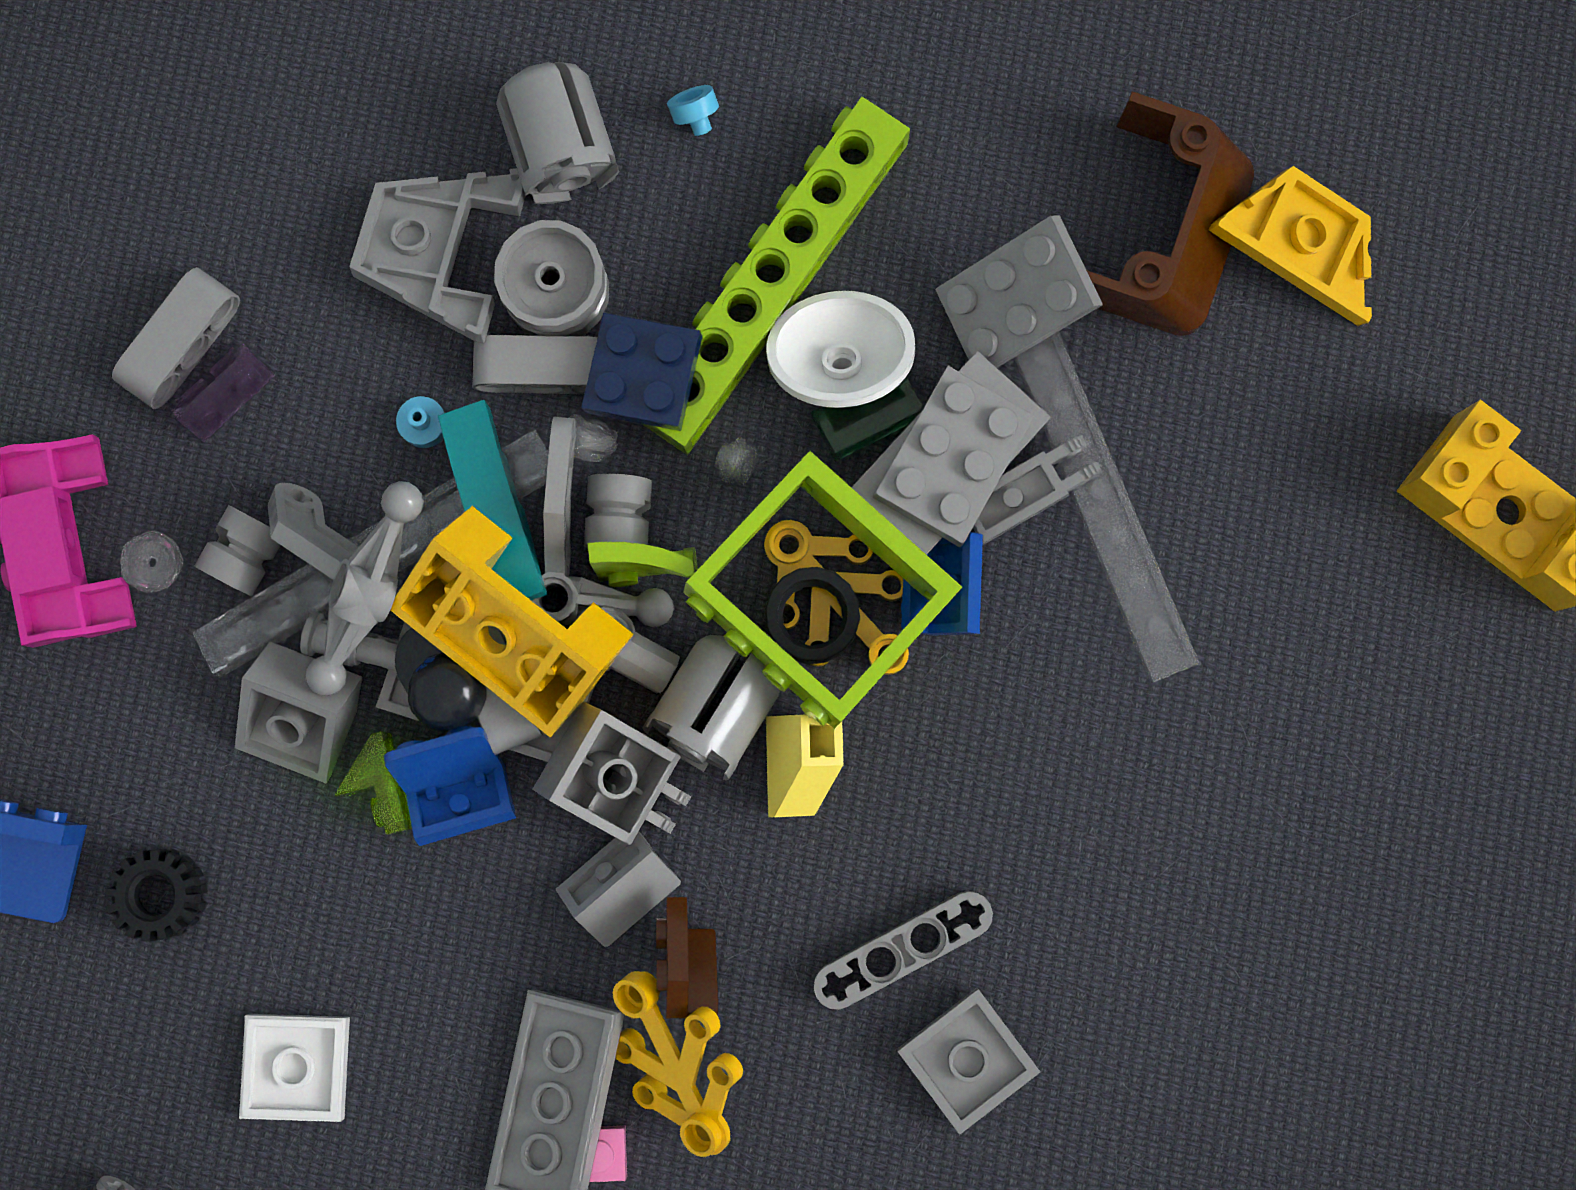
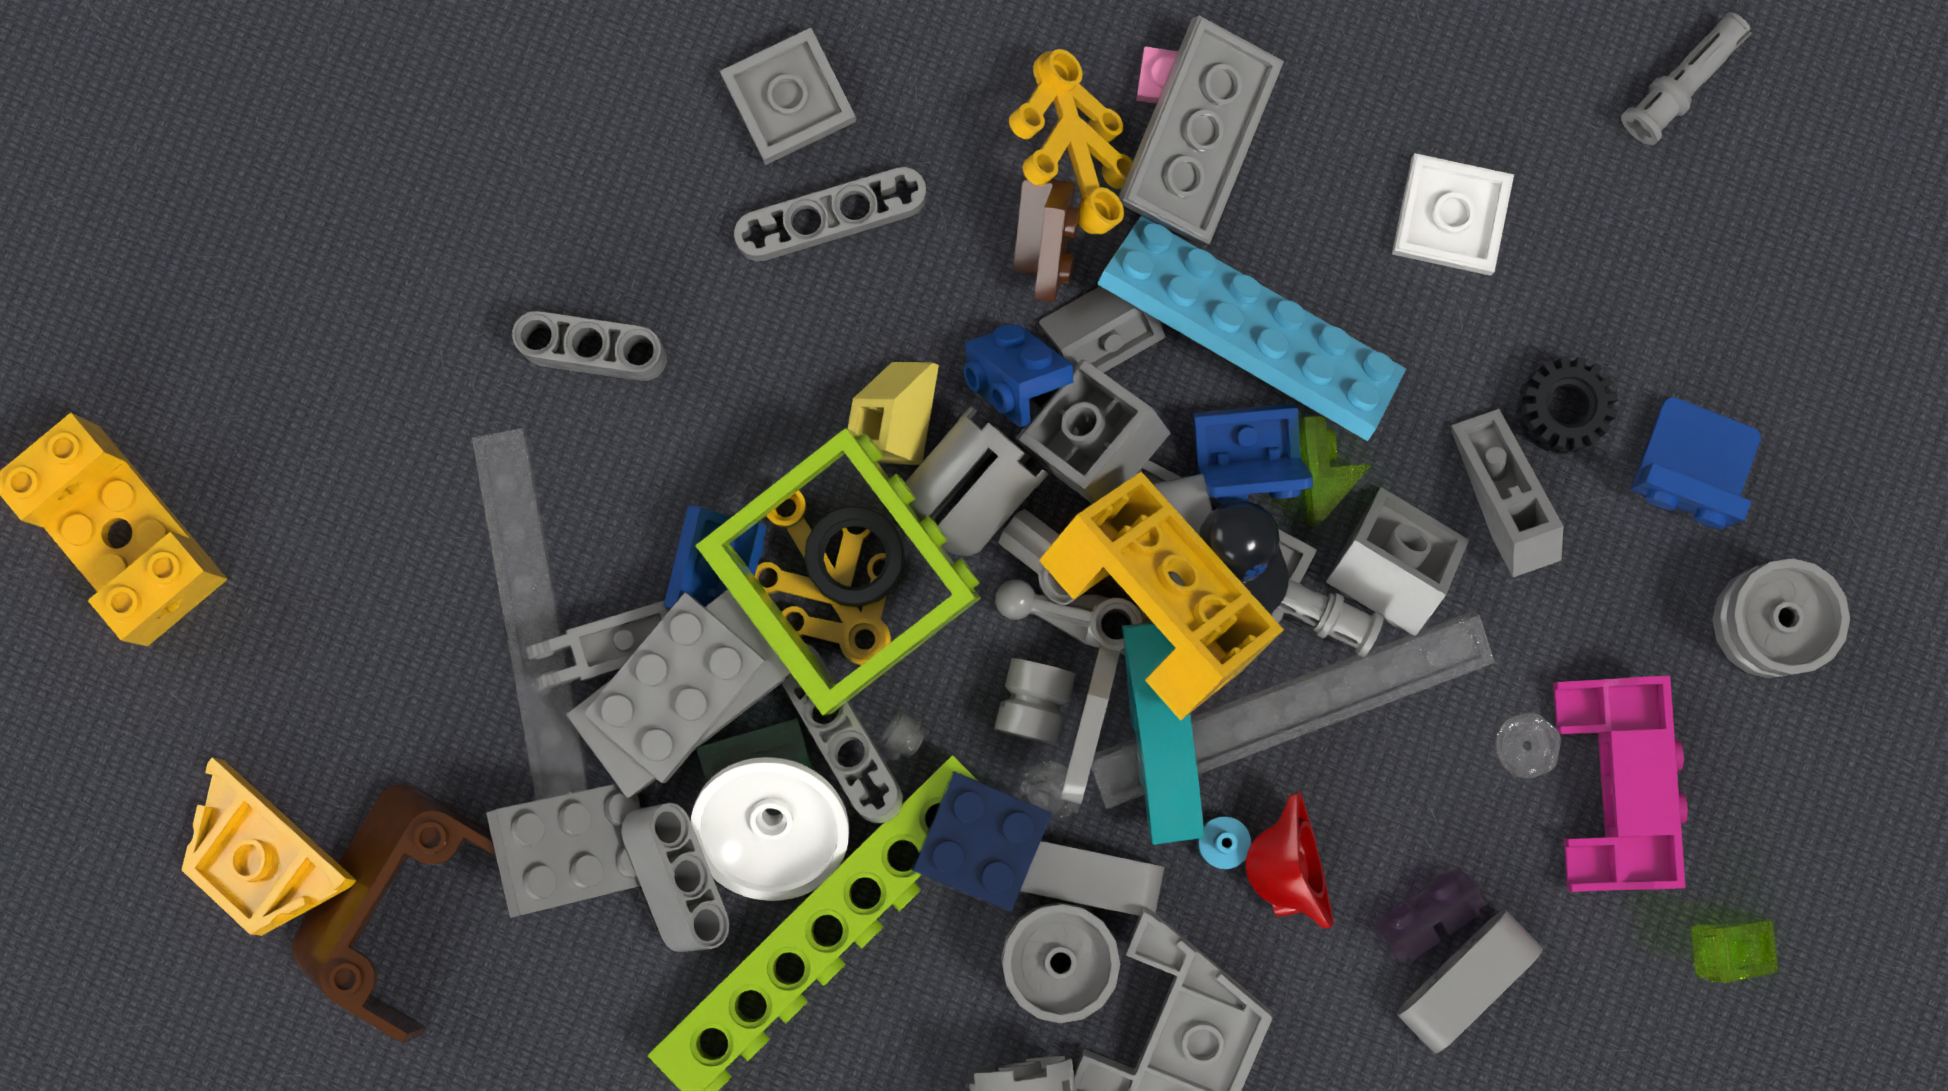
camera: 175 degrees left, 0 degrees up
light grey wheel [194,505,281,596] -> none
light grey piece [268,481,424,696] -> none
lime plate [587,542,698,587] -> none
none -> light grey beam [512,311,667,381]
none -> light grey beam [621,803,729,952]
none -> light grey beam [782,644,903,823]
none -> blue bracket [963,324,1074,427]
none -> medium azure plate [1097,215,1406,441]
none -> red hat [1246,790,1335,928]
none -> light grey slope [1451,409,1564,577]

